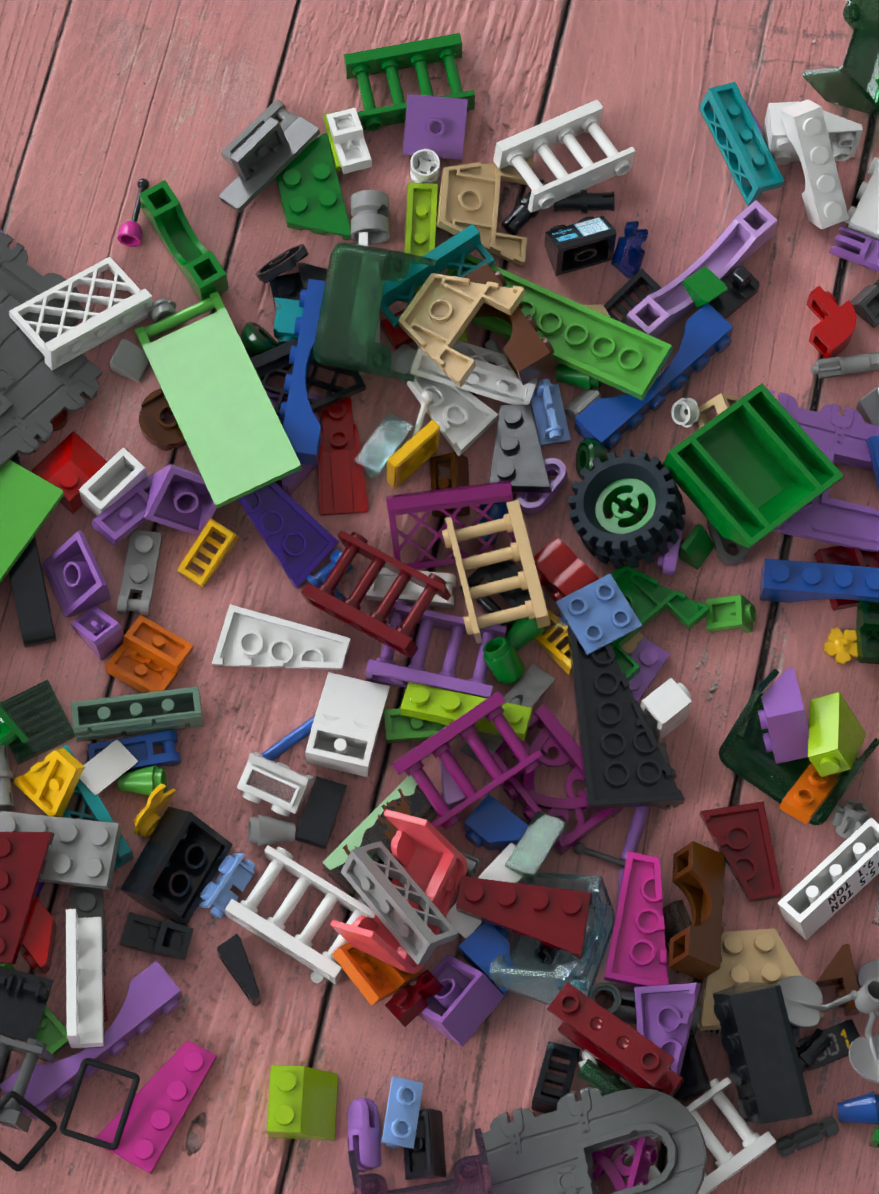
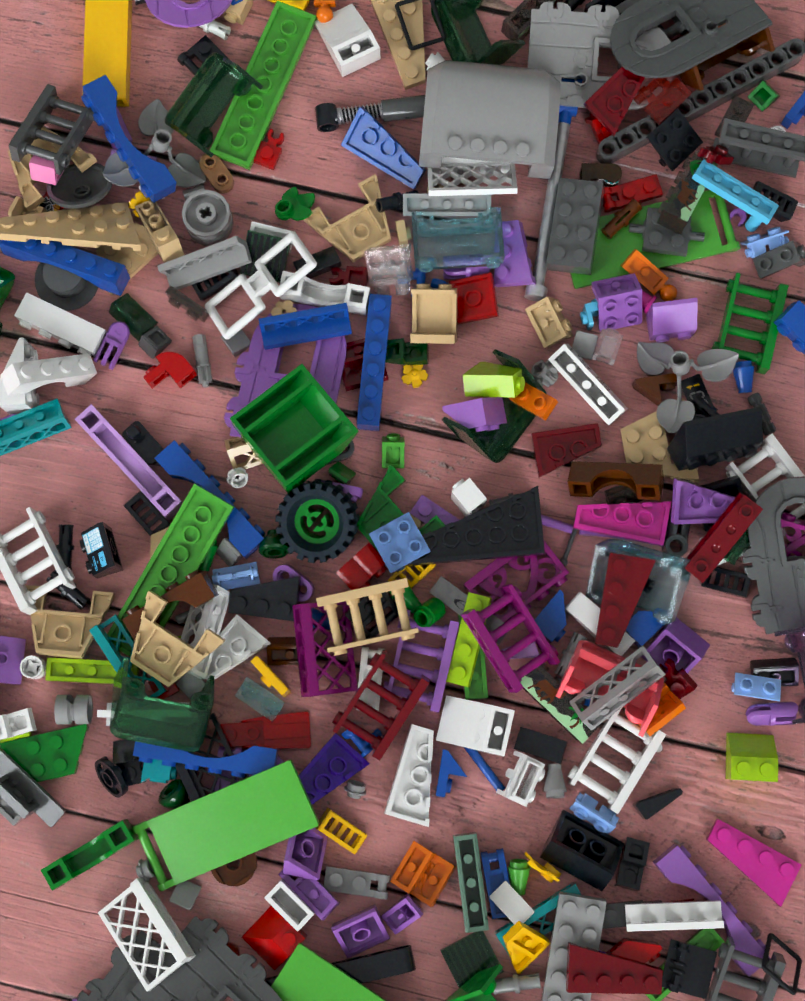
camera: 85 degrees left, 10 degrees up
black piece [60,1058,140,1150] -> none
dark pink hinge [117,178,149,247] -> none
white hinge [412,390,433,437] -> none
slope [505,811,567,882] -> none
clear blue plate [611,221,648,279] -> none
green slope [682,266,728,308] -> none
none -> light grey plate [344,780,366,799]
none -> blue slope [436,749,467,797]

